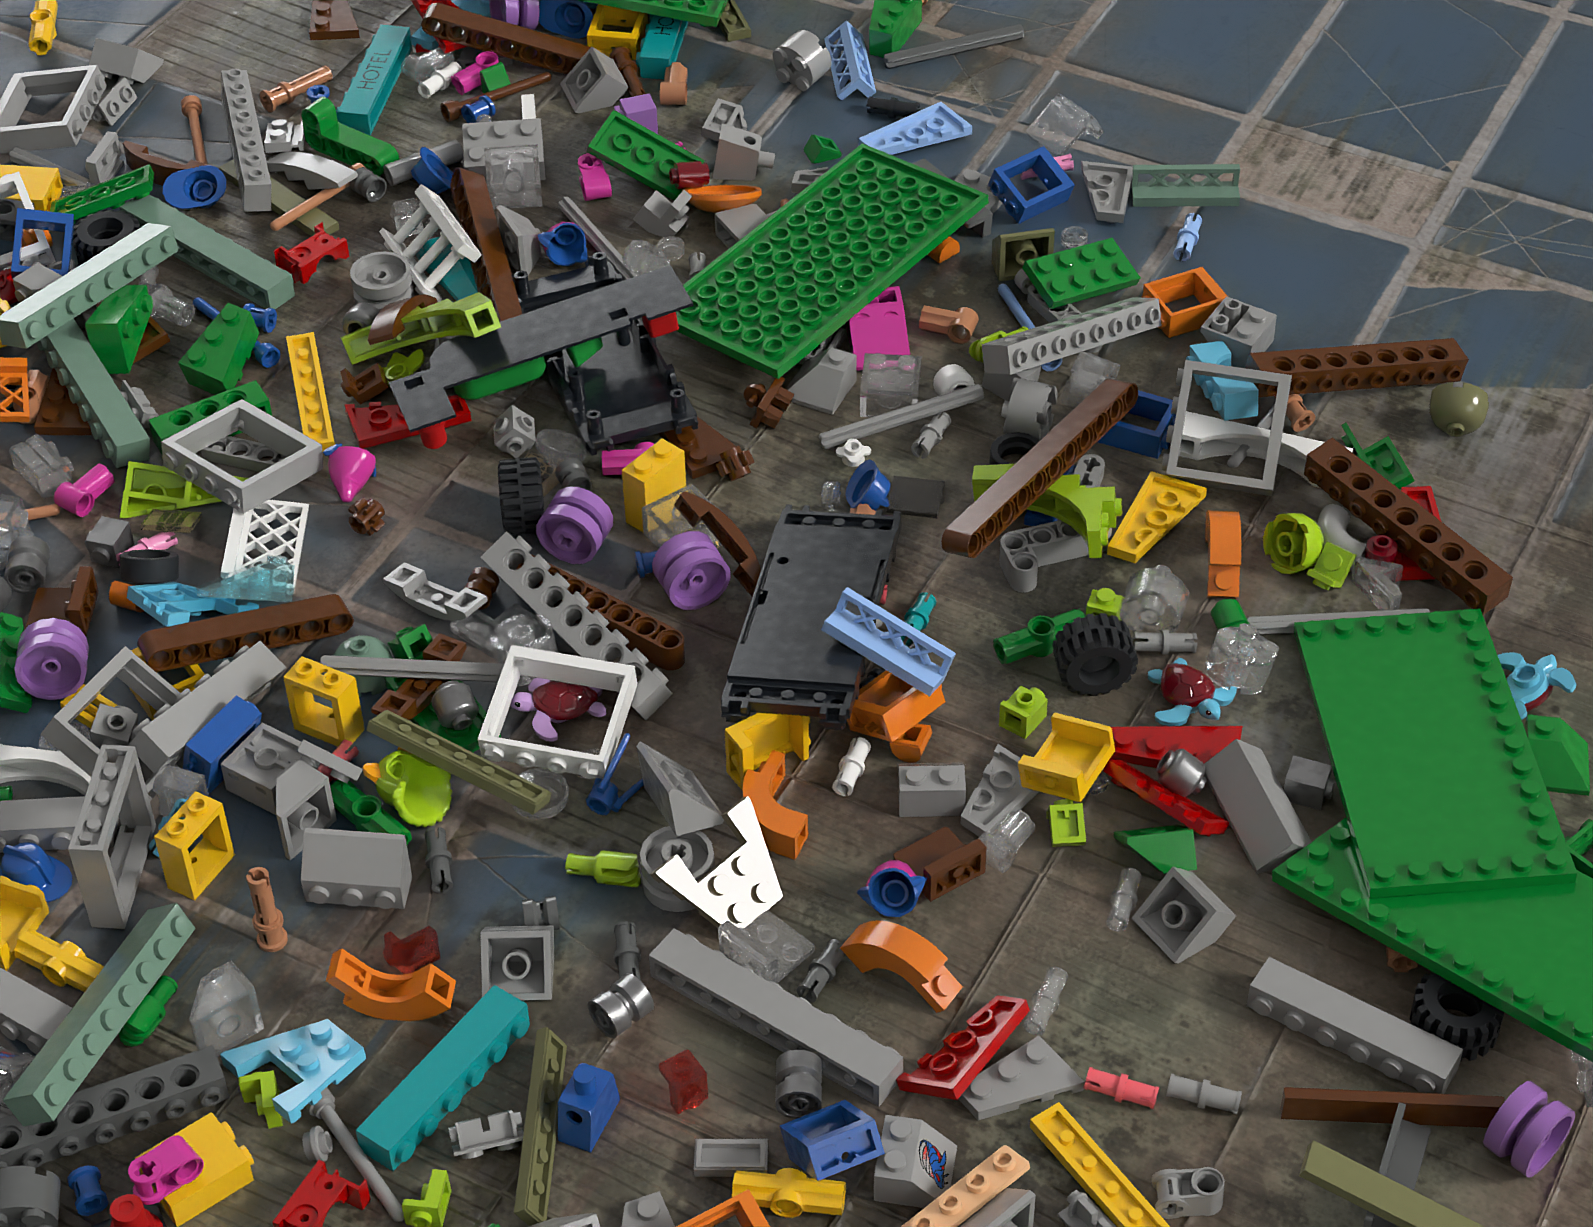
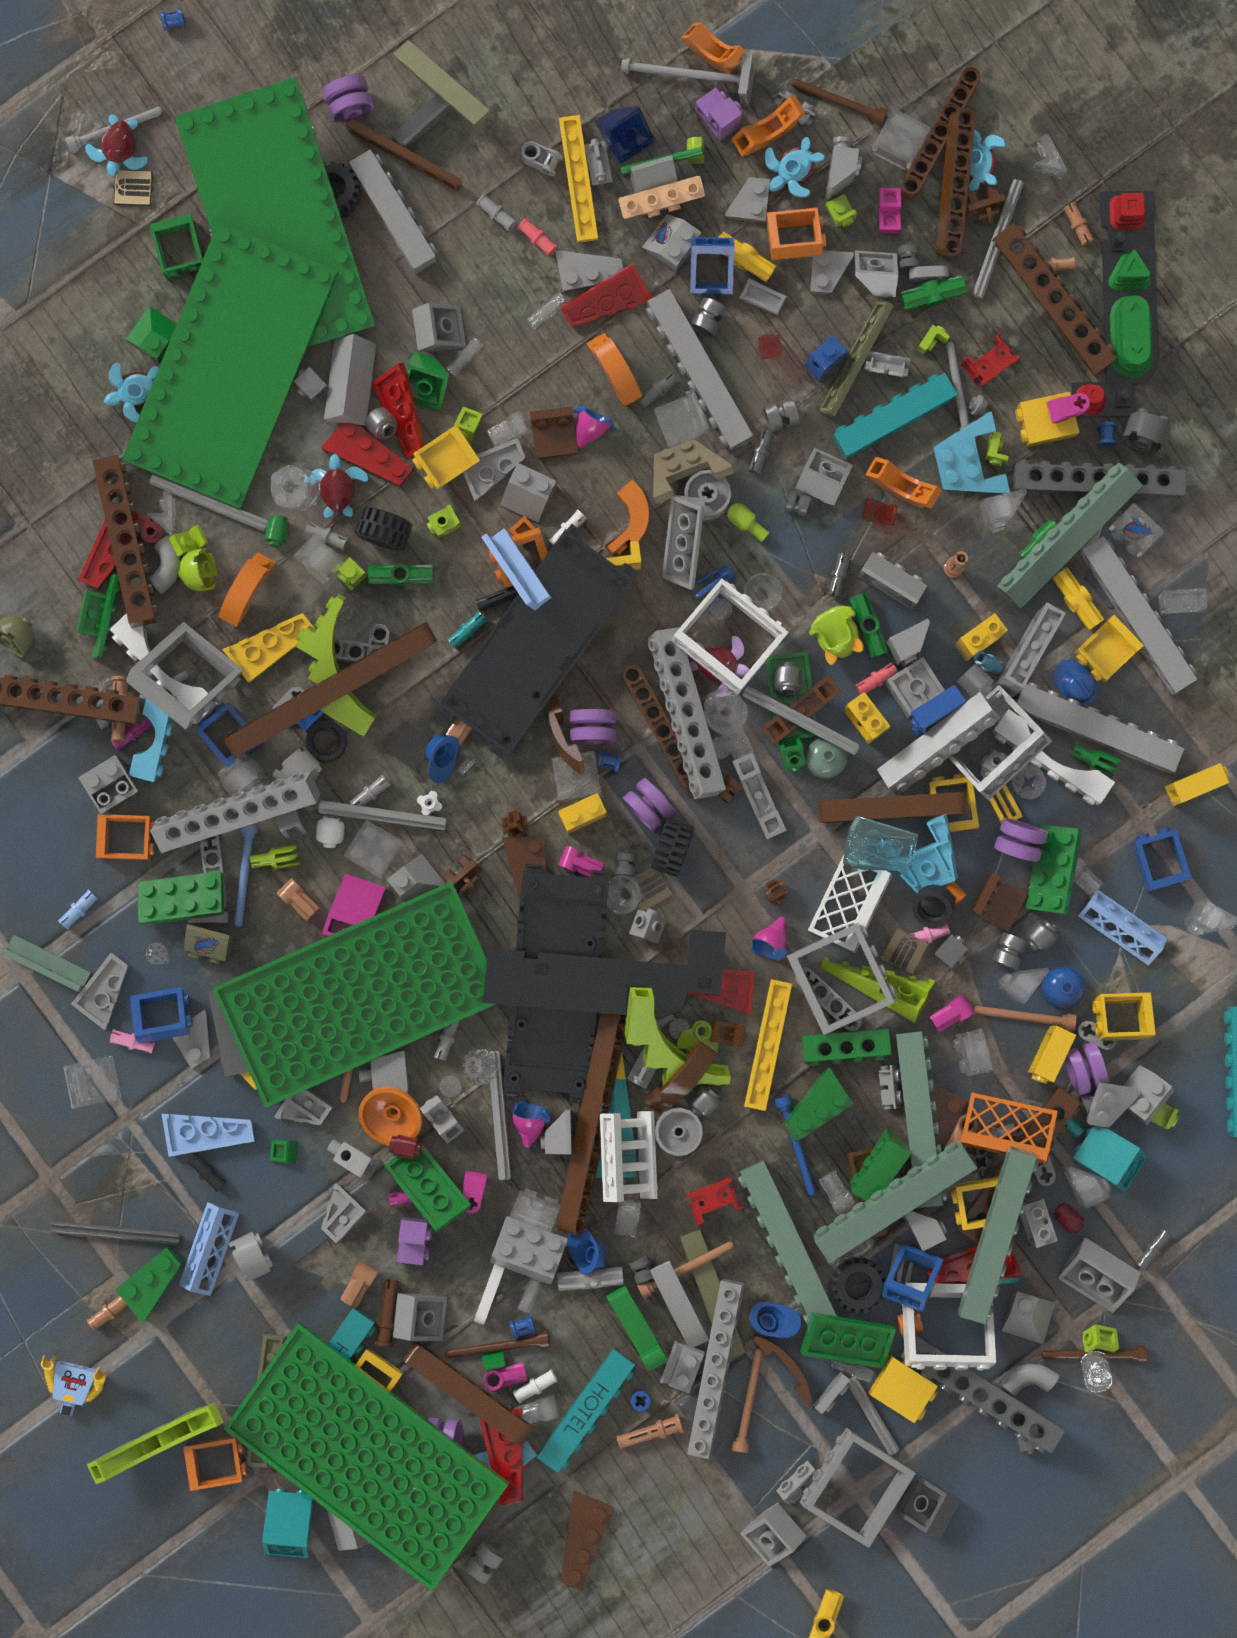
camera: 160 degrees left, 40 degrees up
blue bush [243,303,277,333] -> none
light grey wing [297,739,363,784] -> none
olive tile [366,710,552,815] -> none

